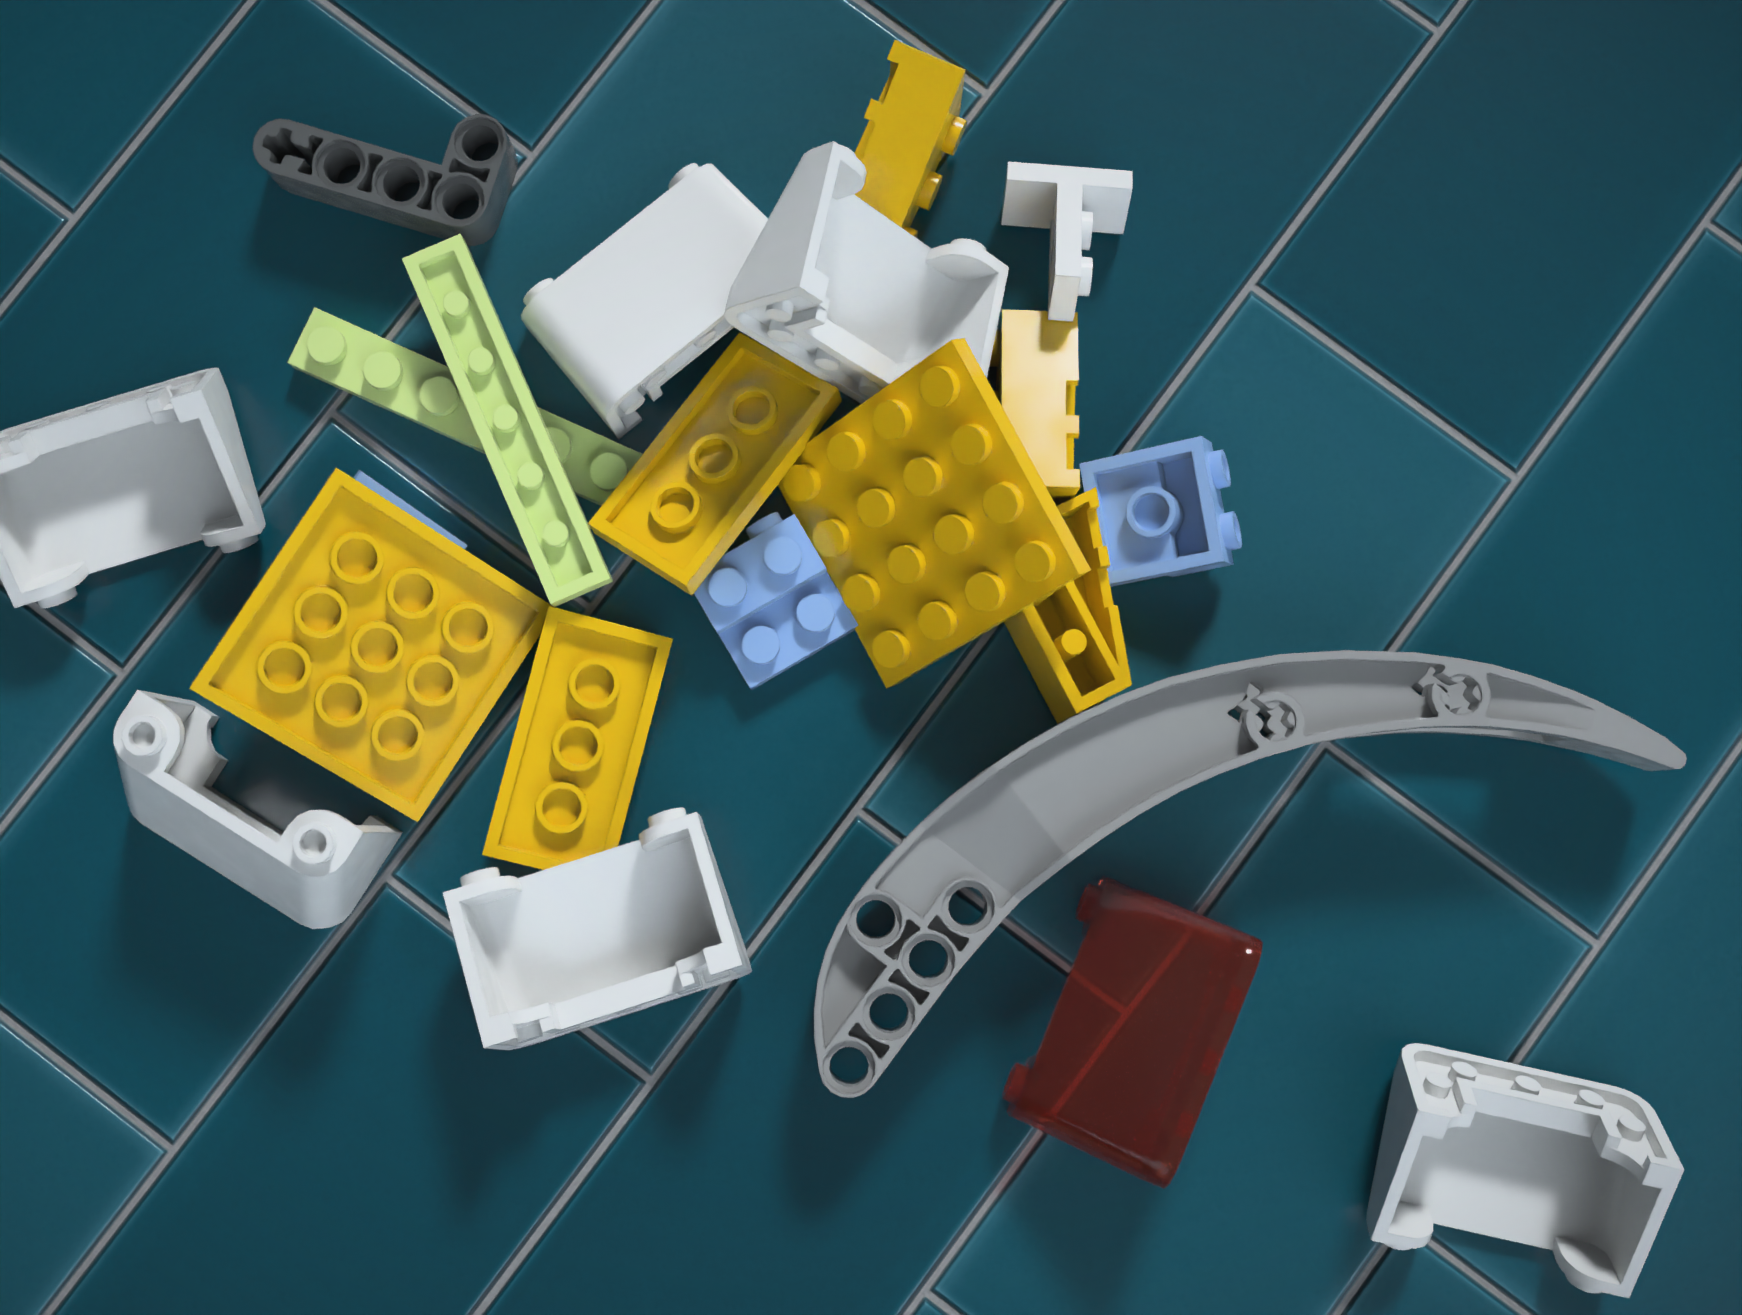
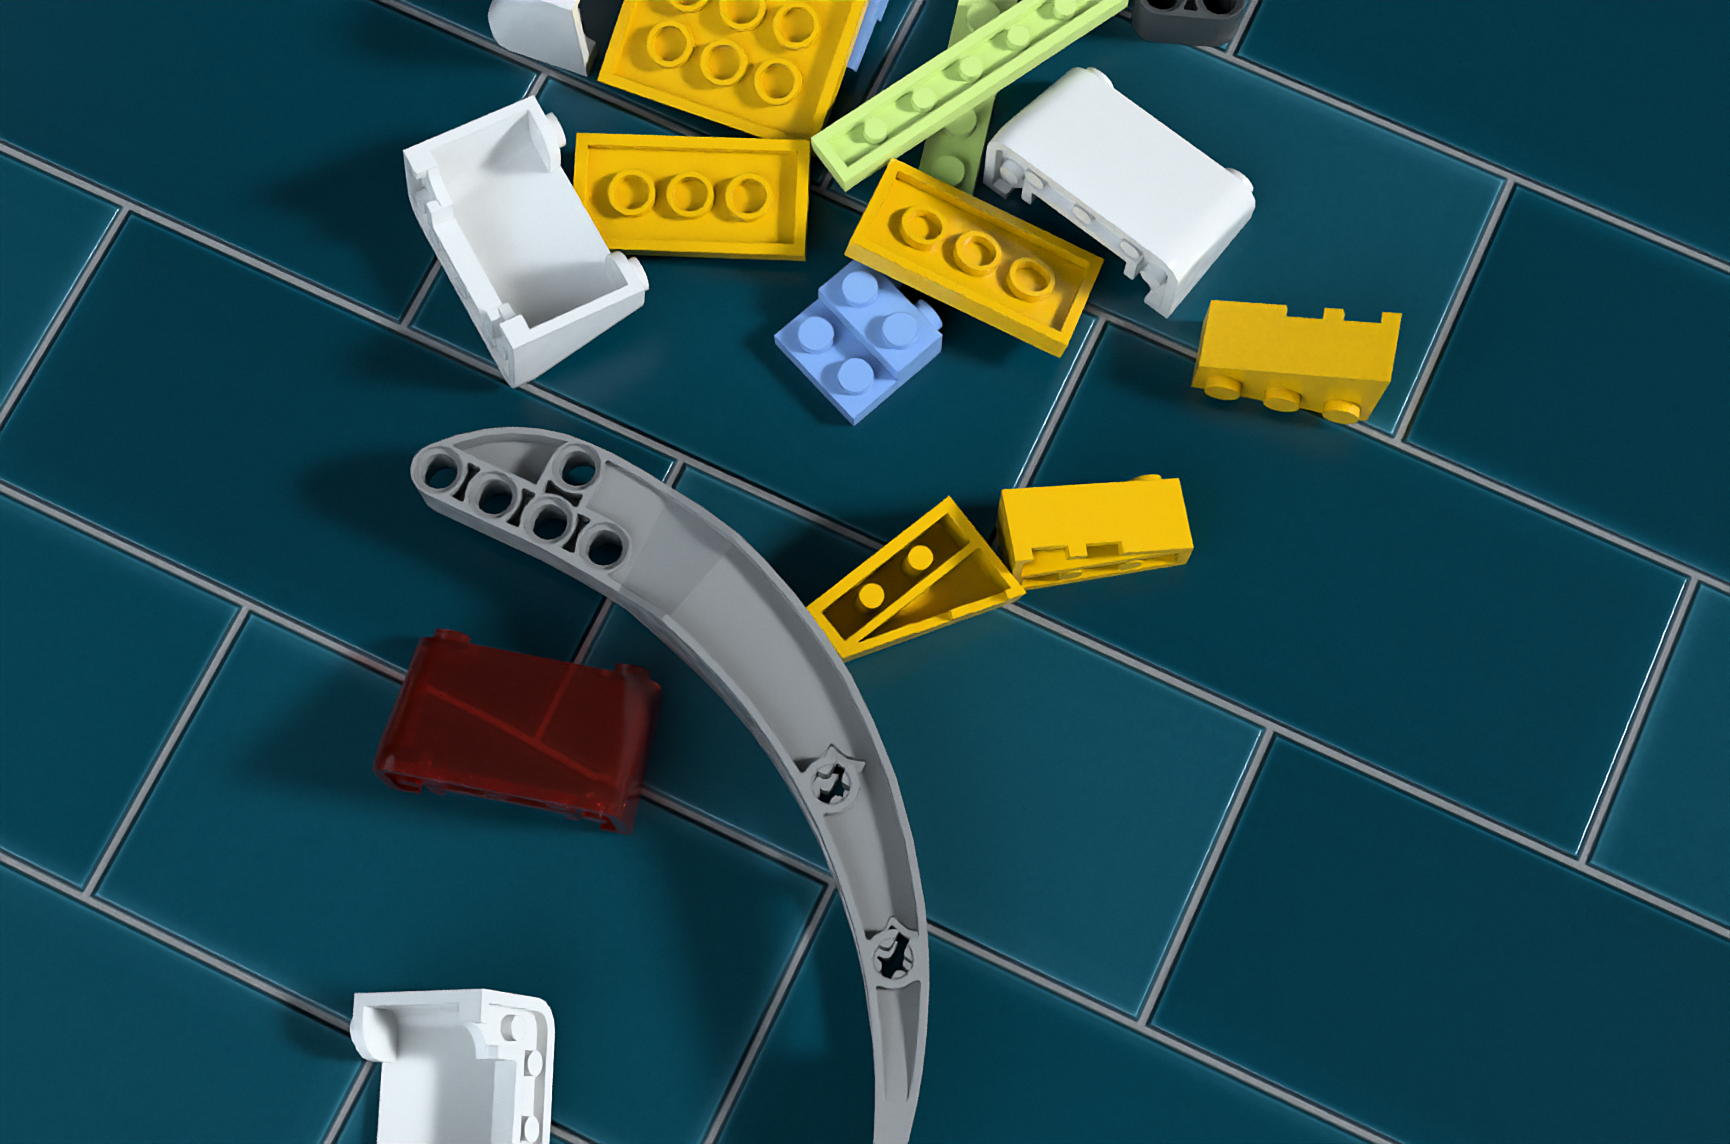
camera: 80 degrees right, 10 degrees down
white windscreen [724,141,1009,404] -> none
yellow plate [778,338,1091,689] -> none
white bracket [1001,162,1133,322] -> none
light blue plate [1079,436,1242,587] -> none

